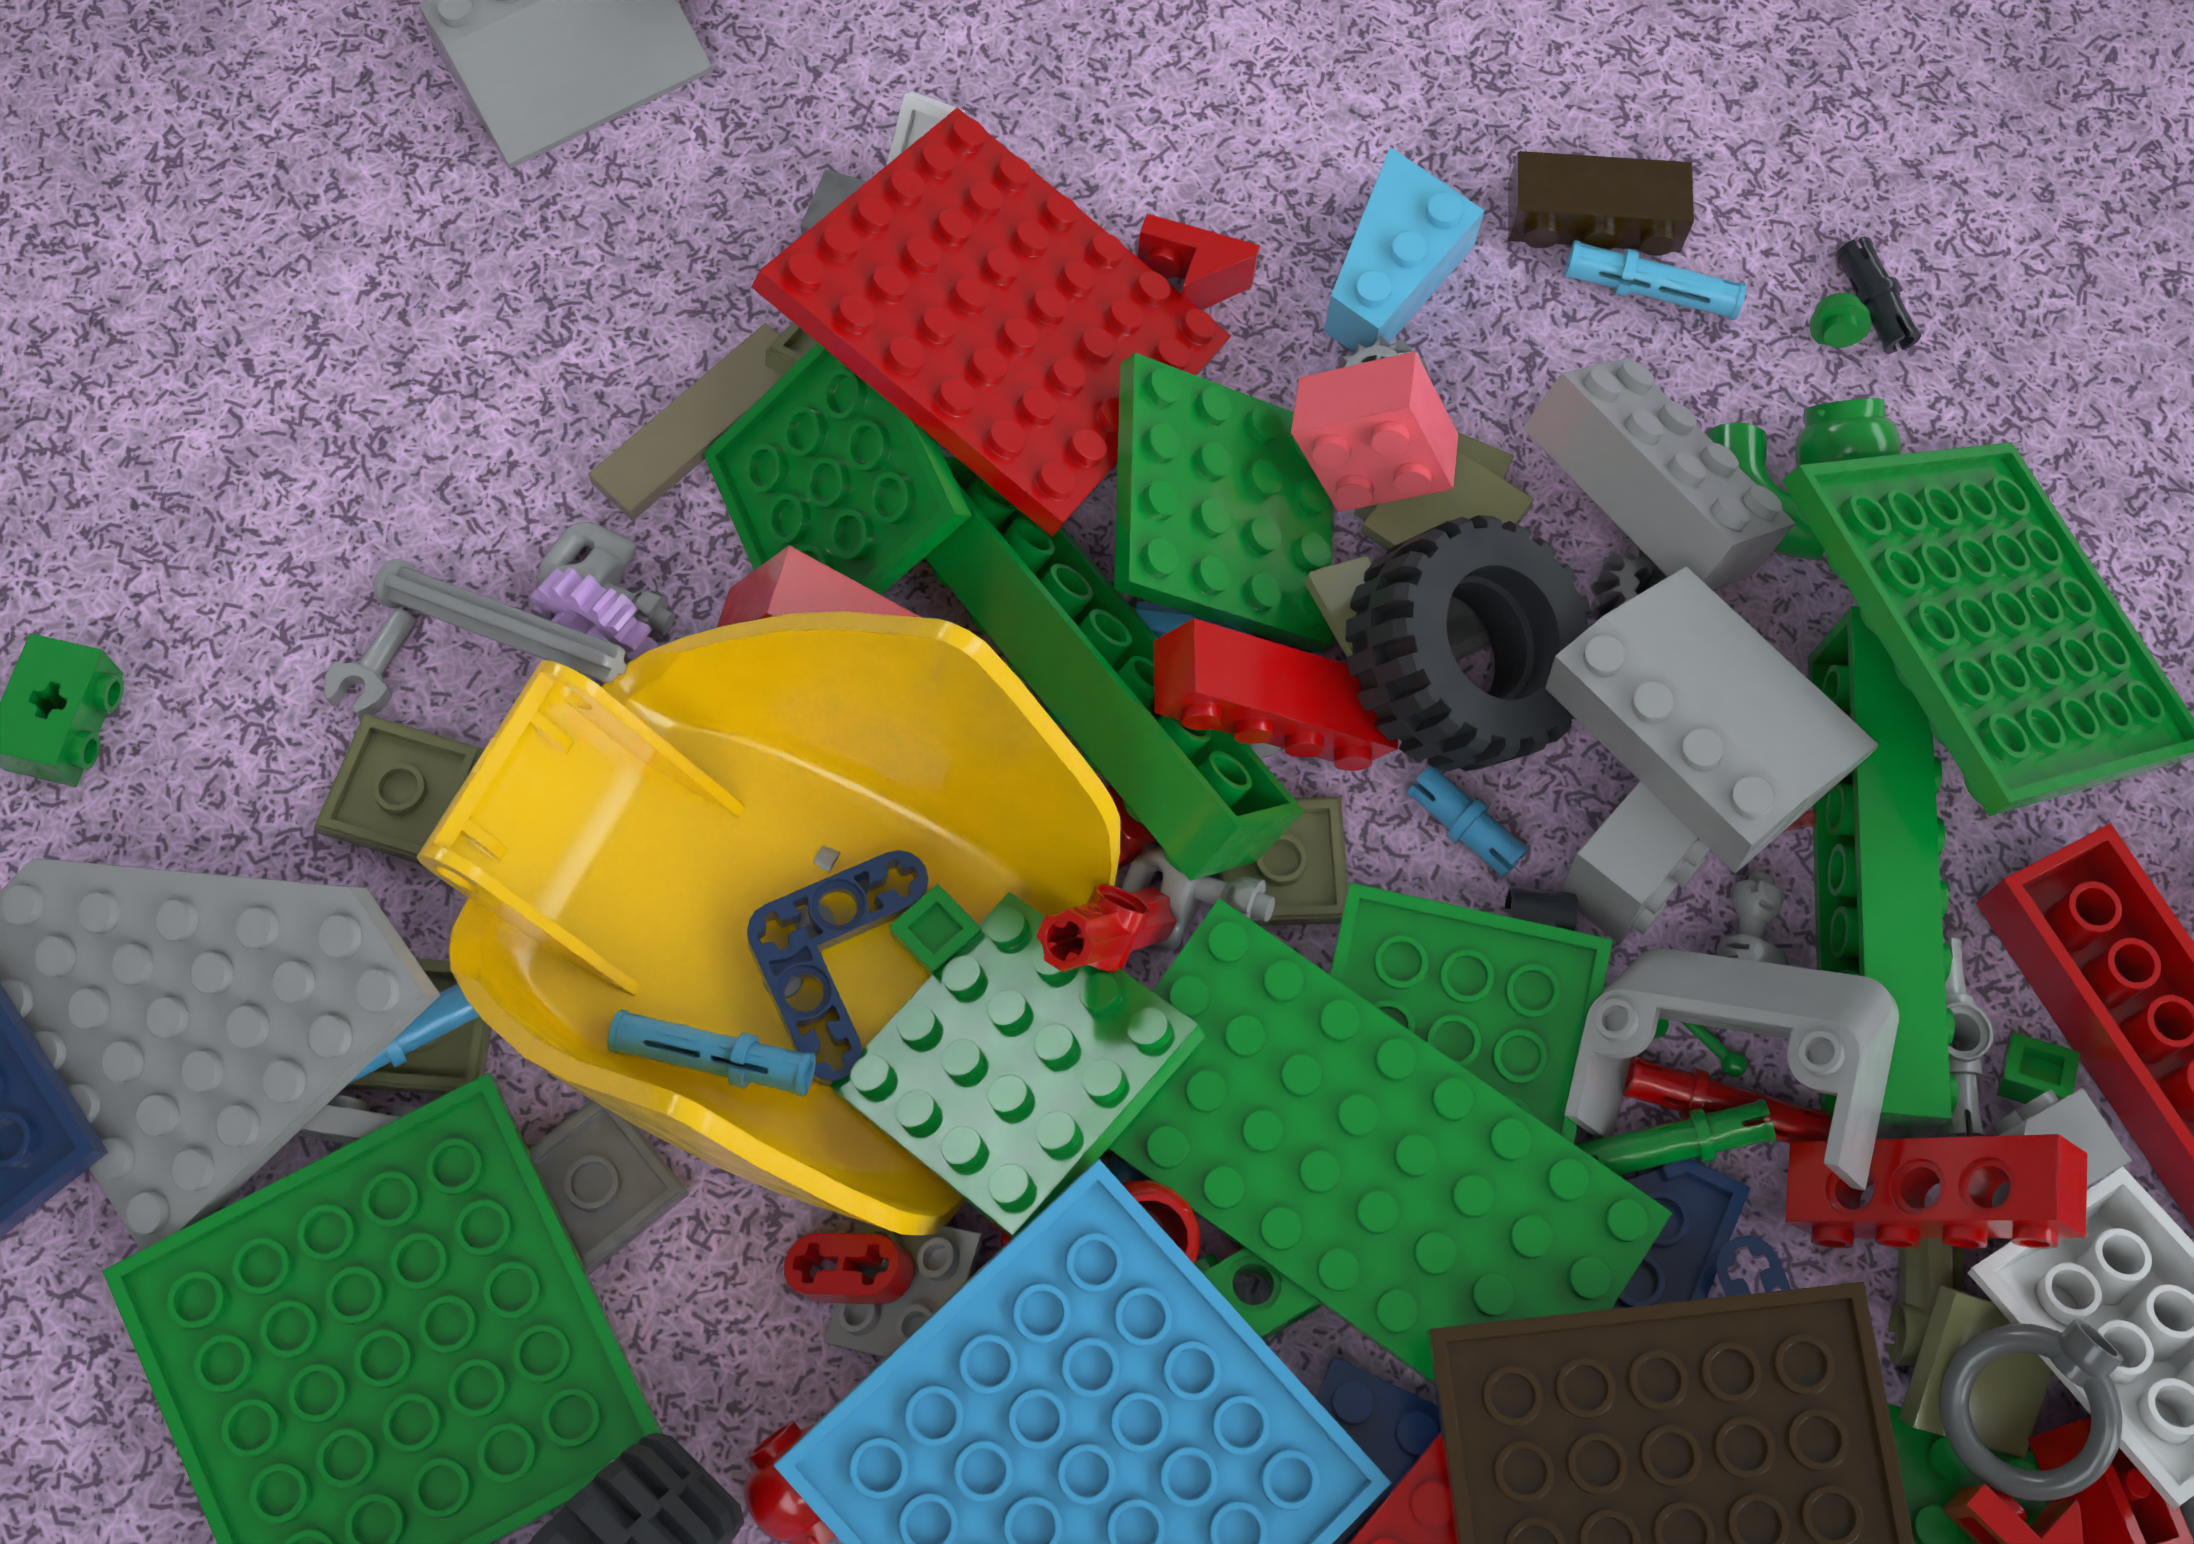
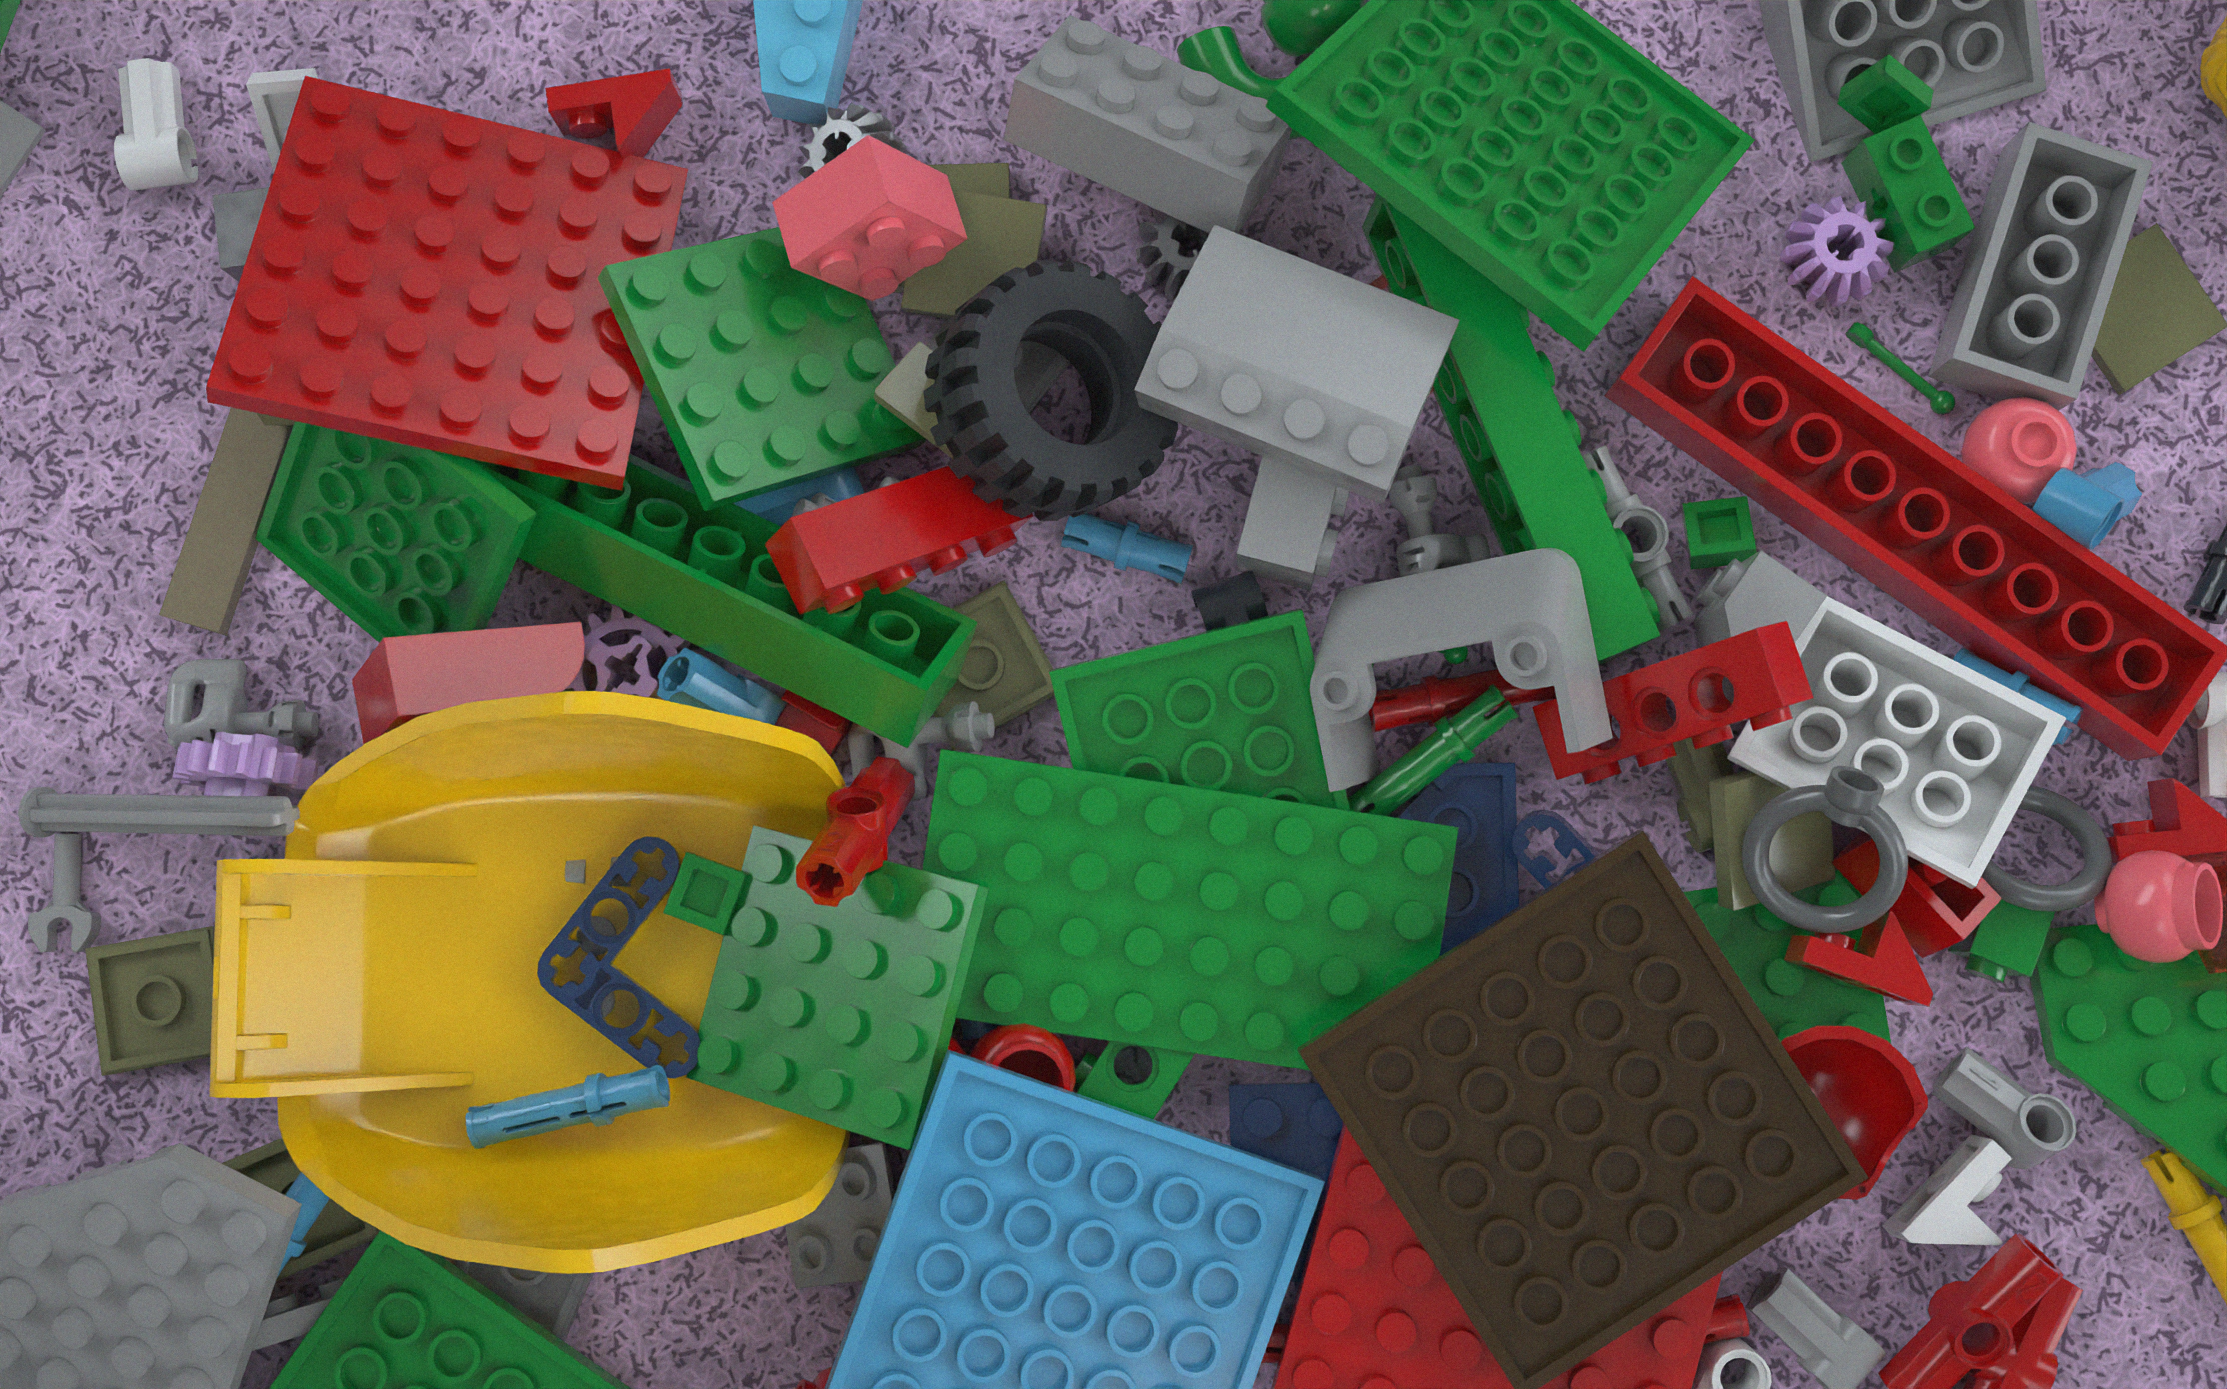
camera: 20 degrees left, 15 degrees up
red beam [784,1233,914,1305] -> none
none -> white piece [114,58,199,191]

